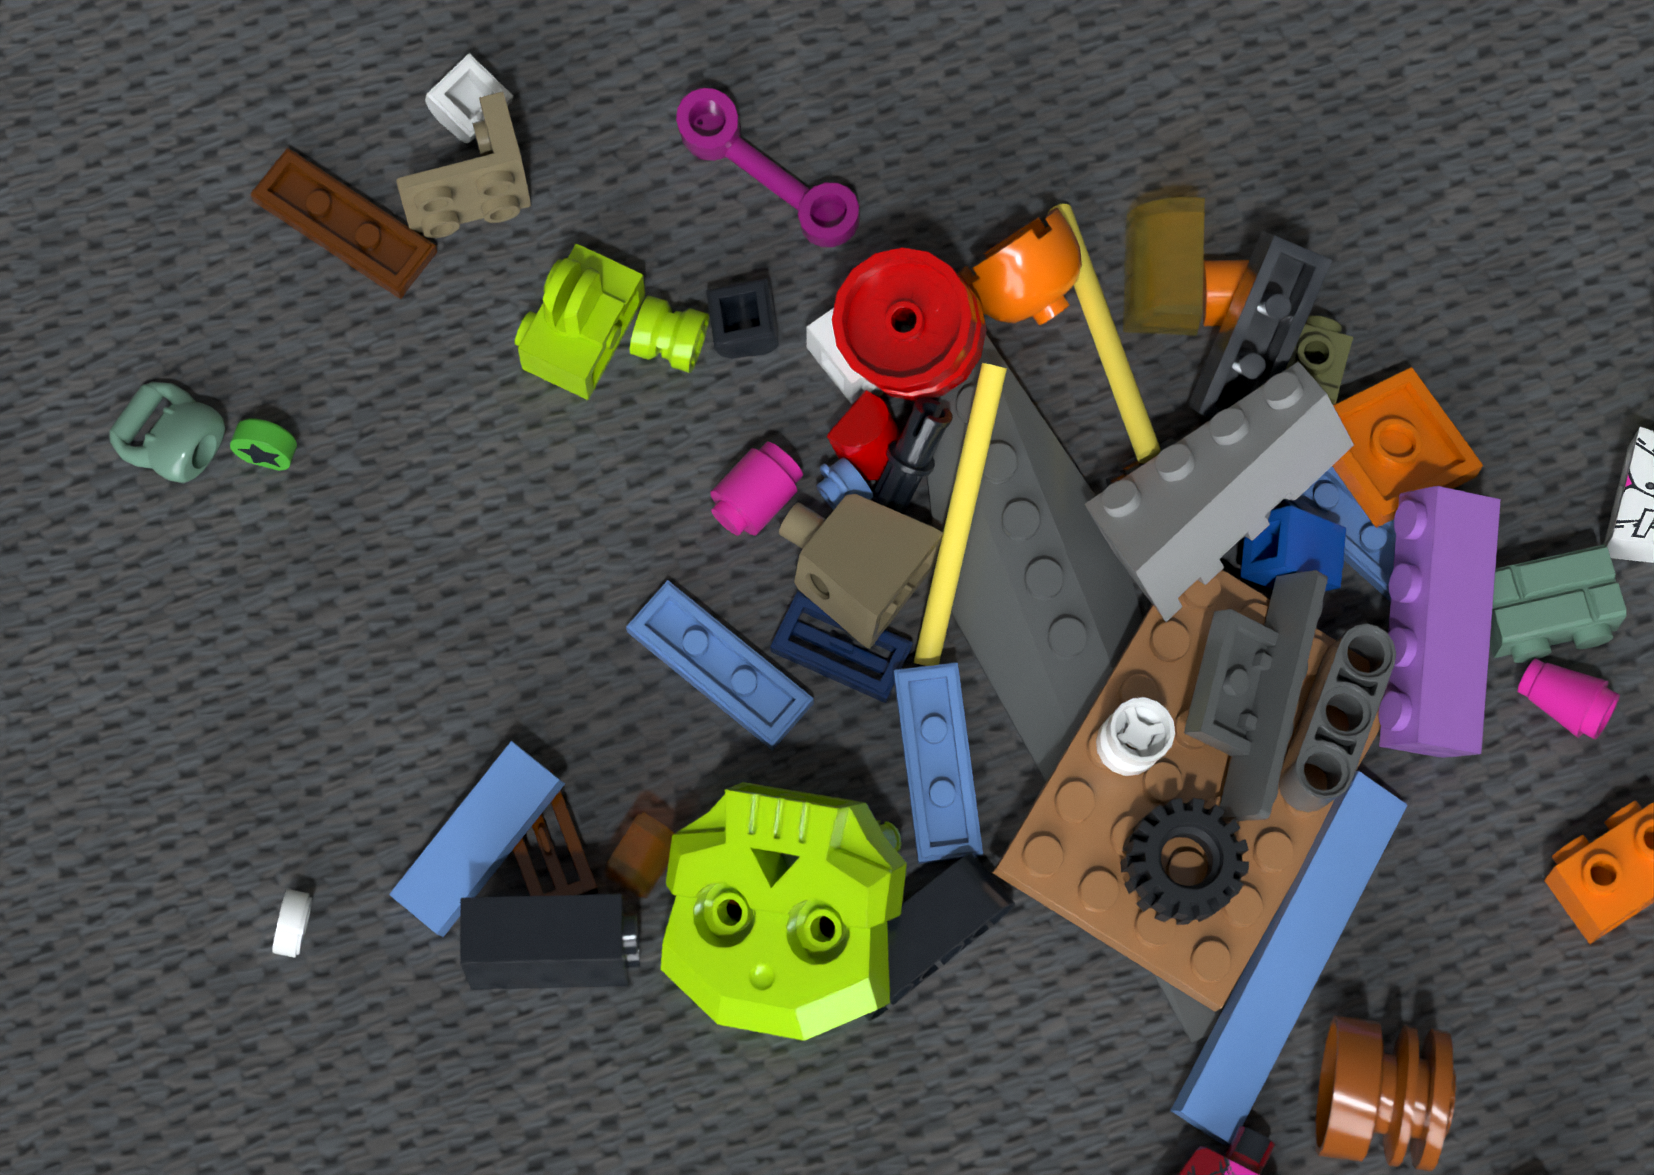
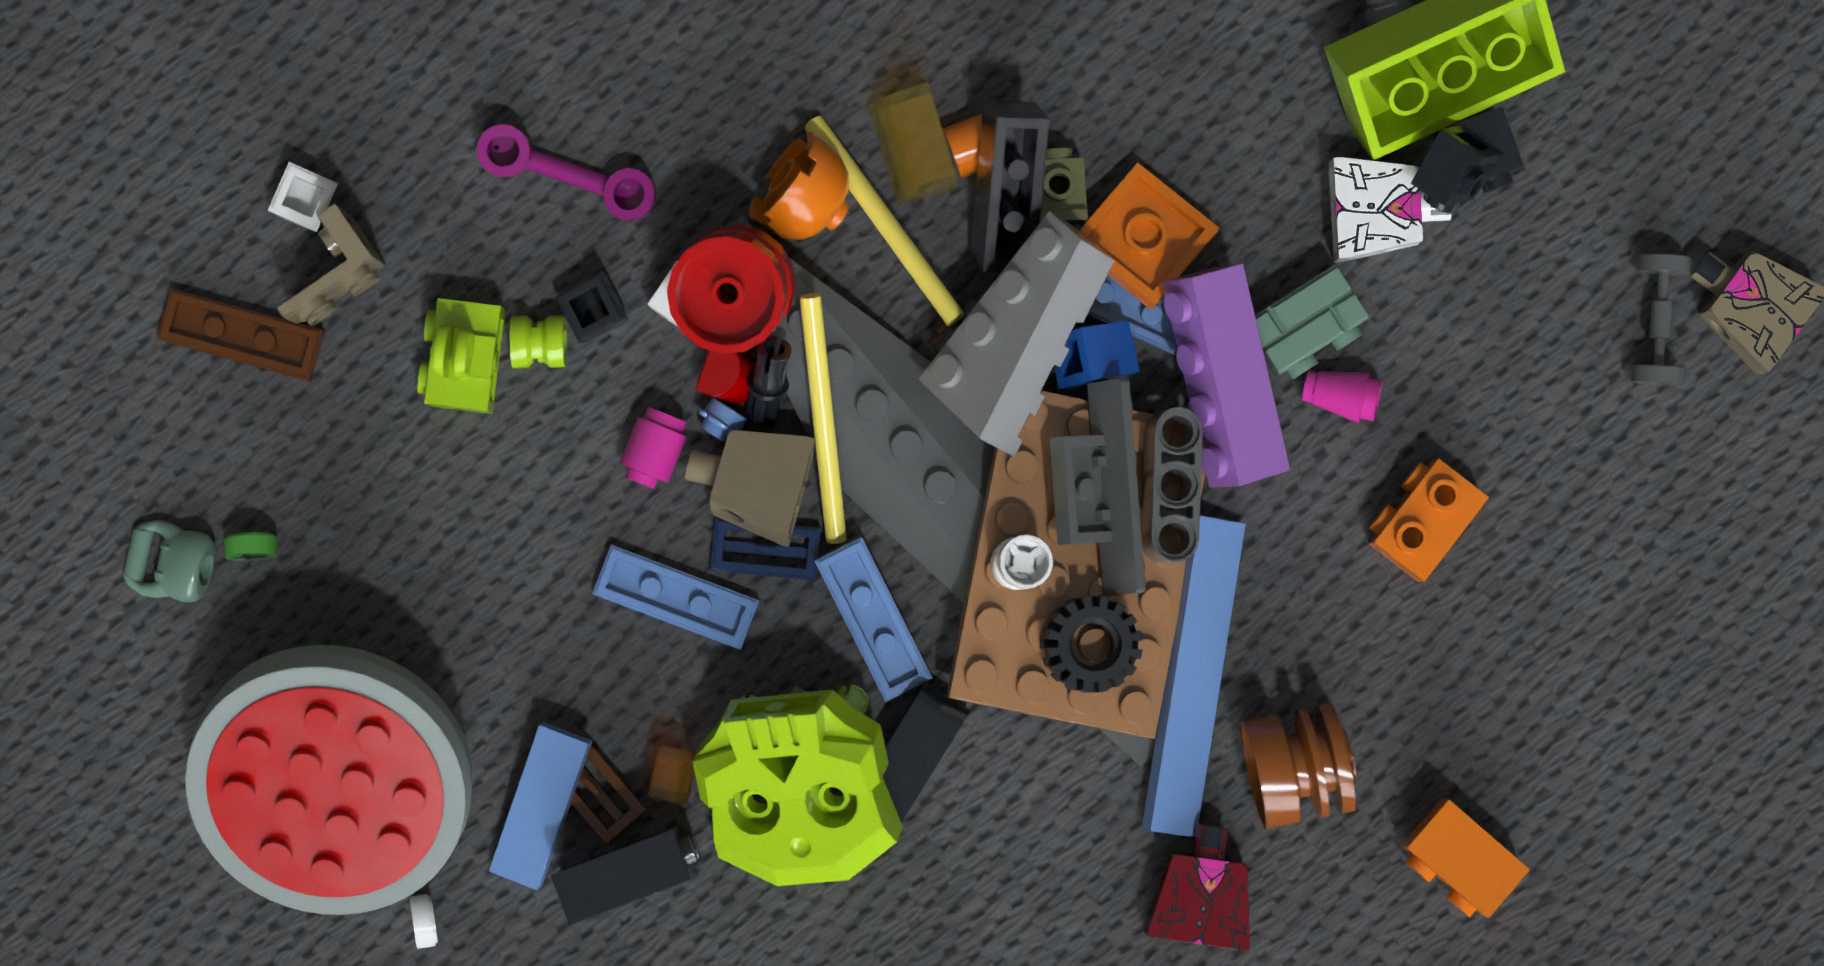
camera: 20 degrees left, 15 degrees up
none -> wheel [185,645,472,915]

